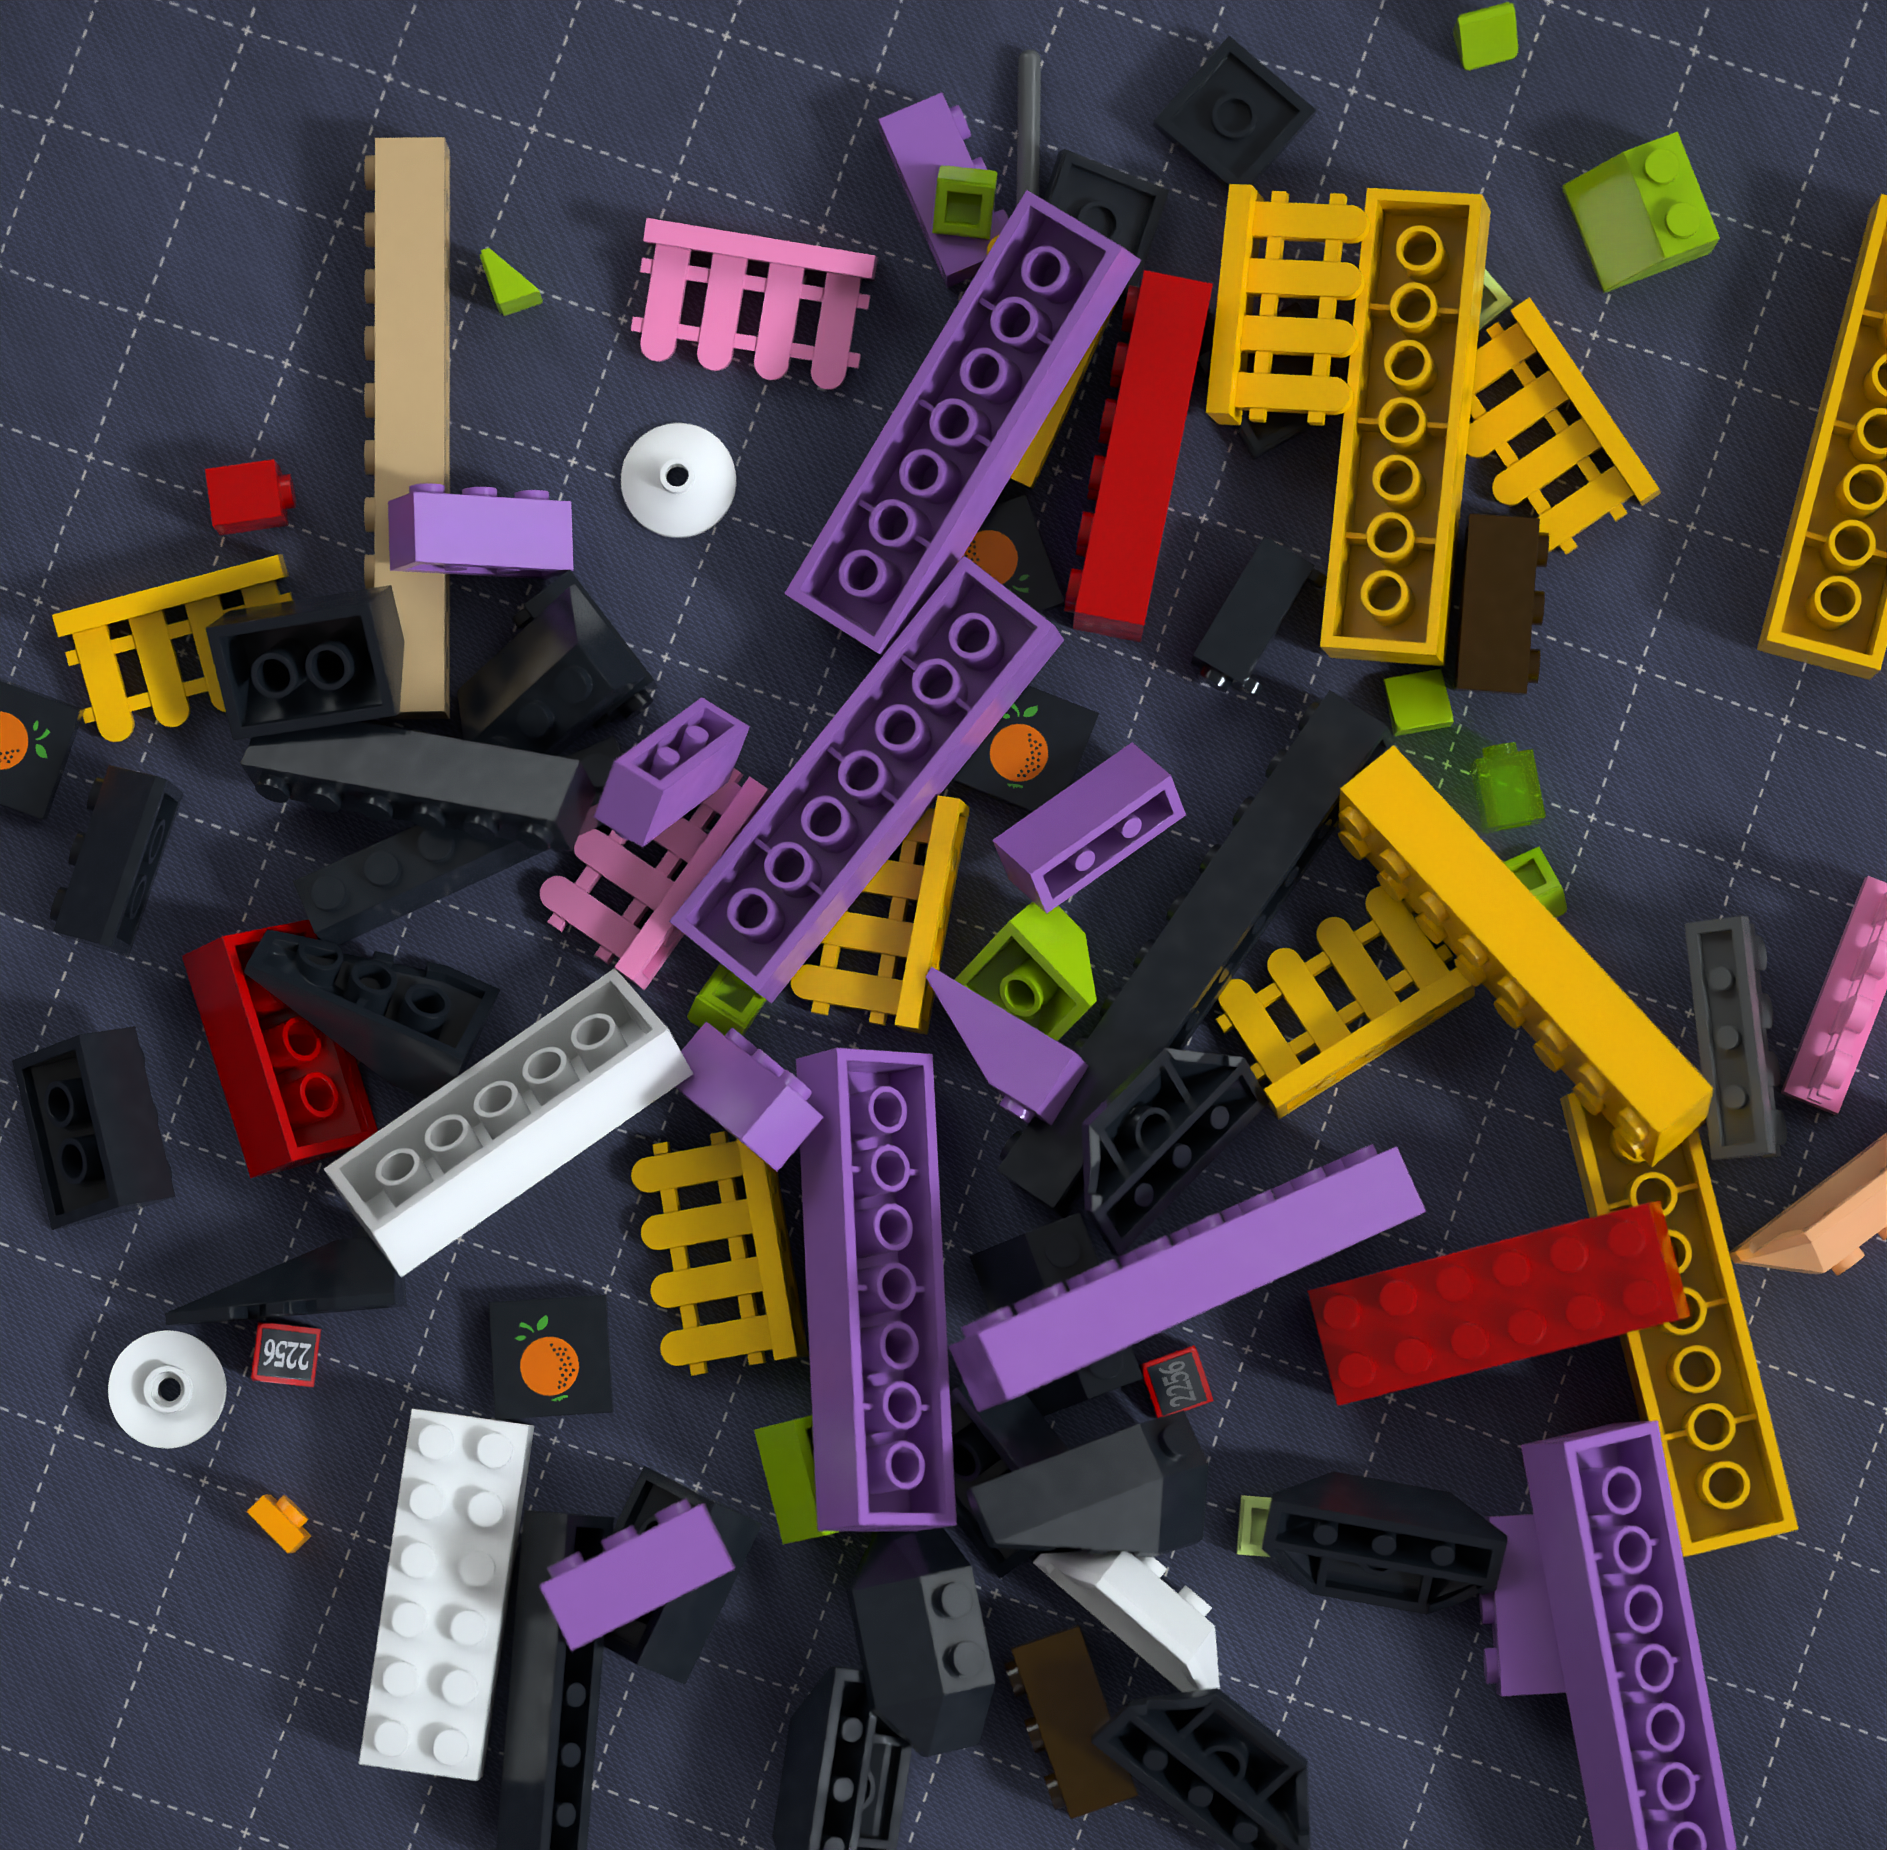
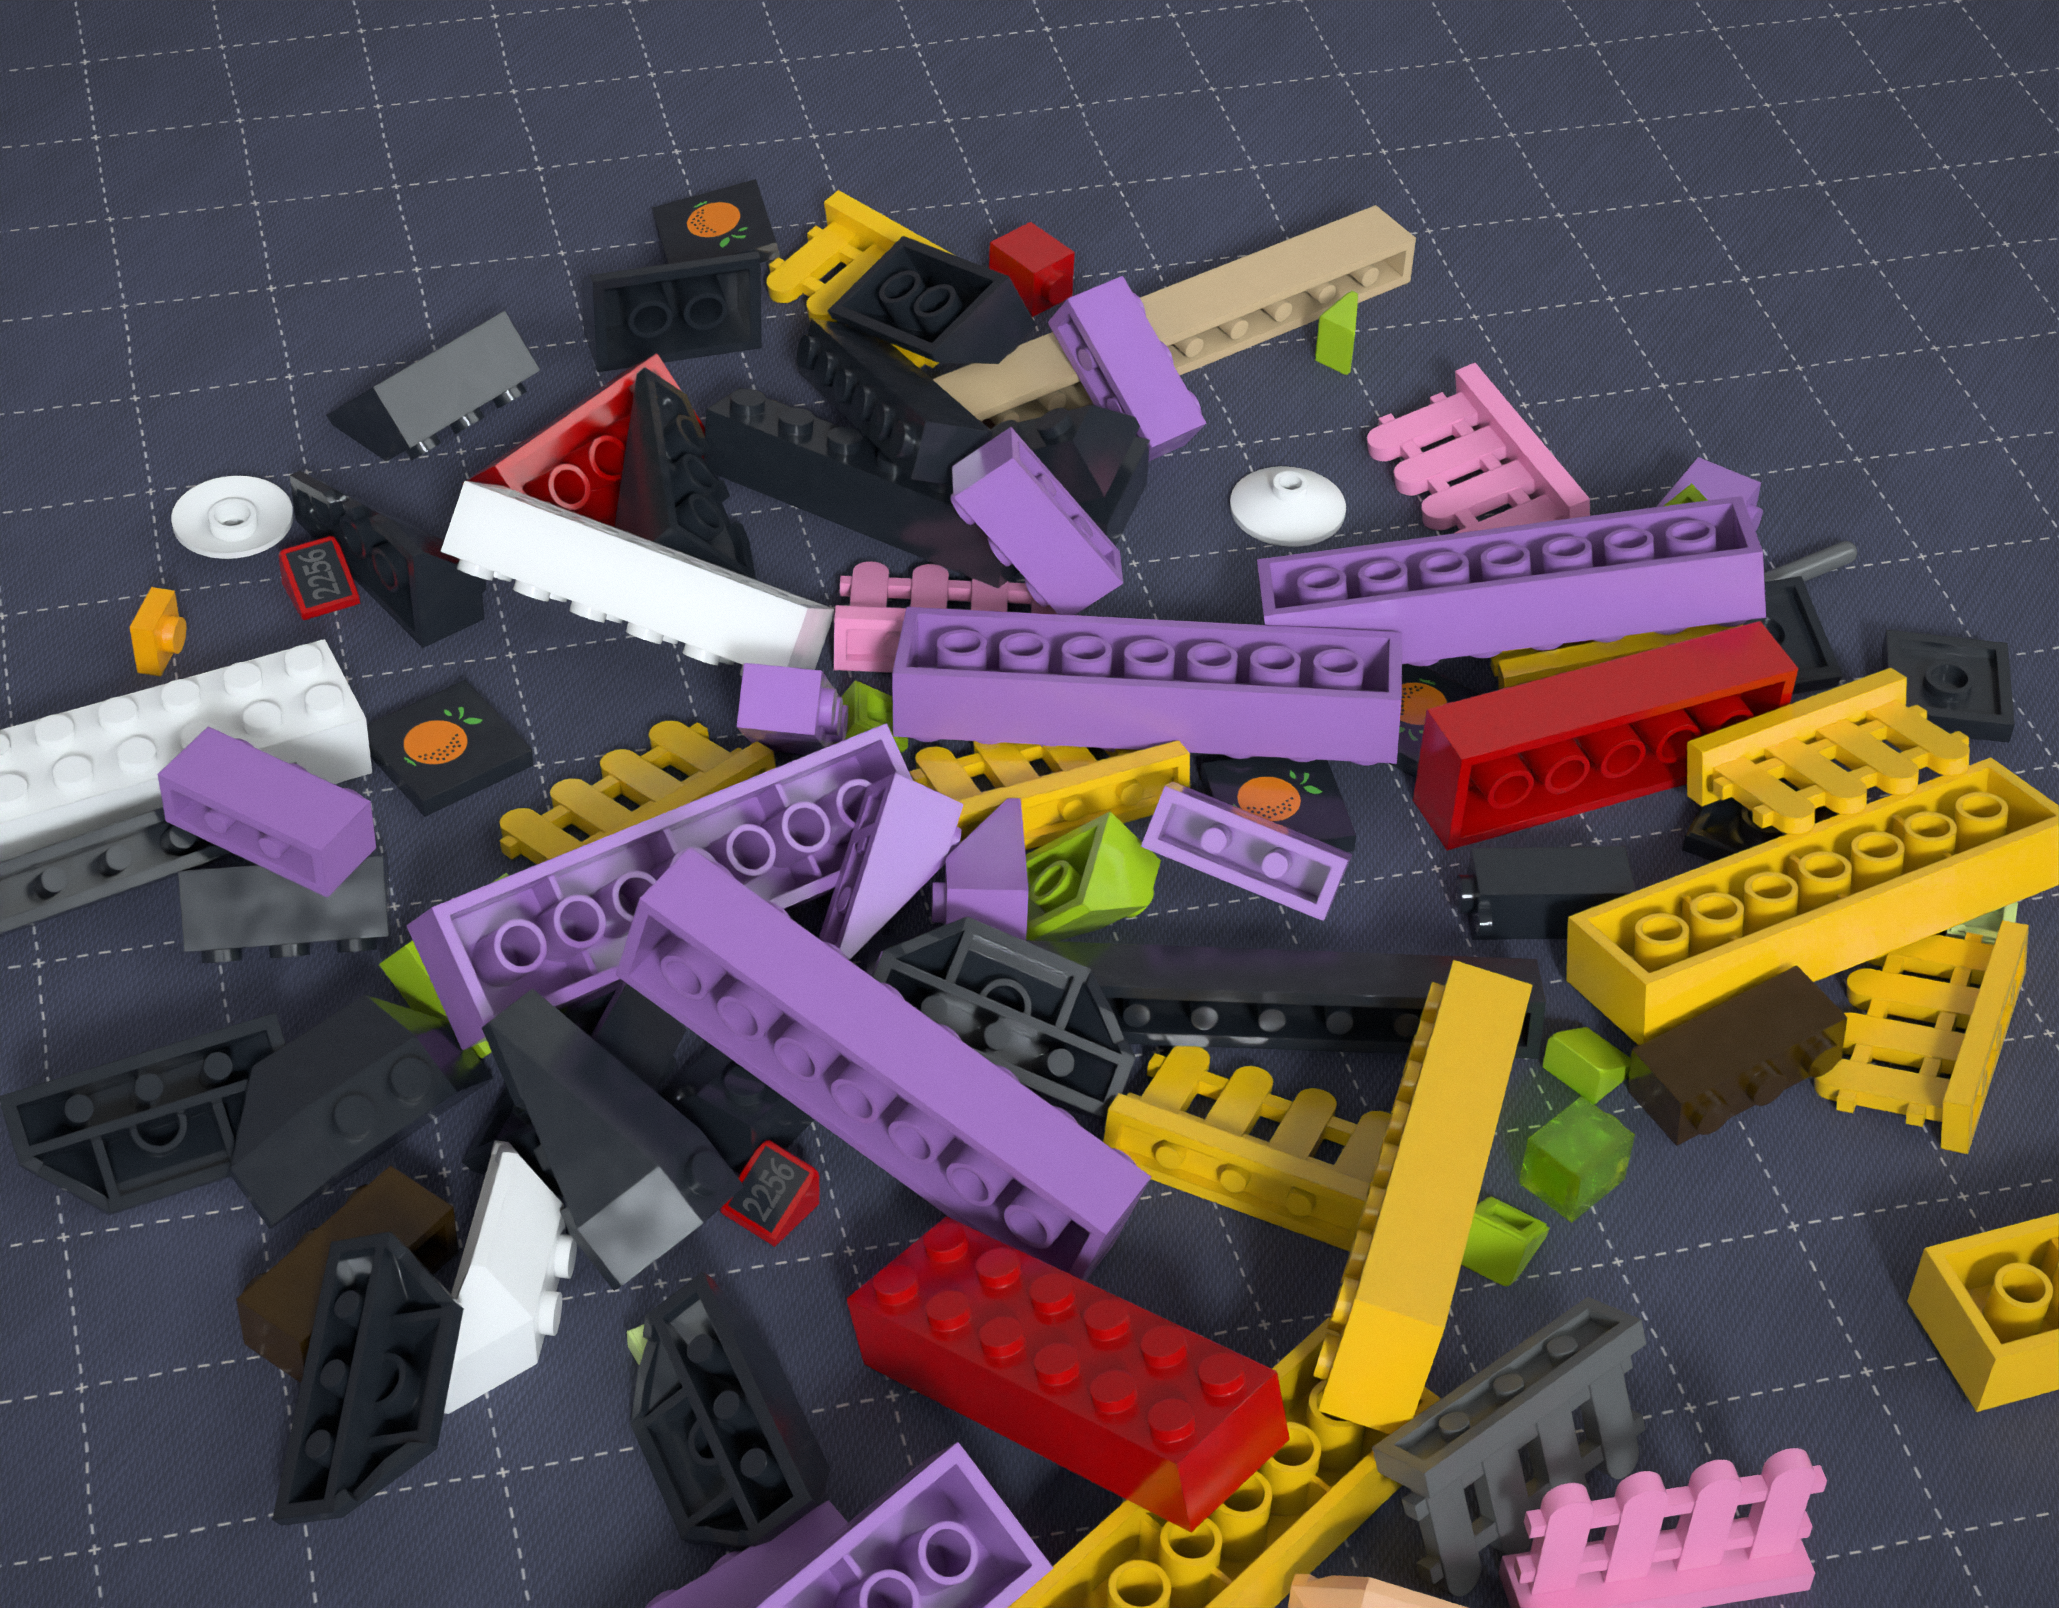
camera: 50 degrees right, 40 degrees down
none -> slope [819,772,963,960]

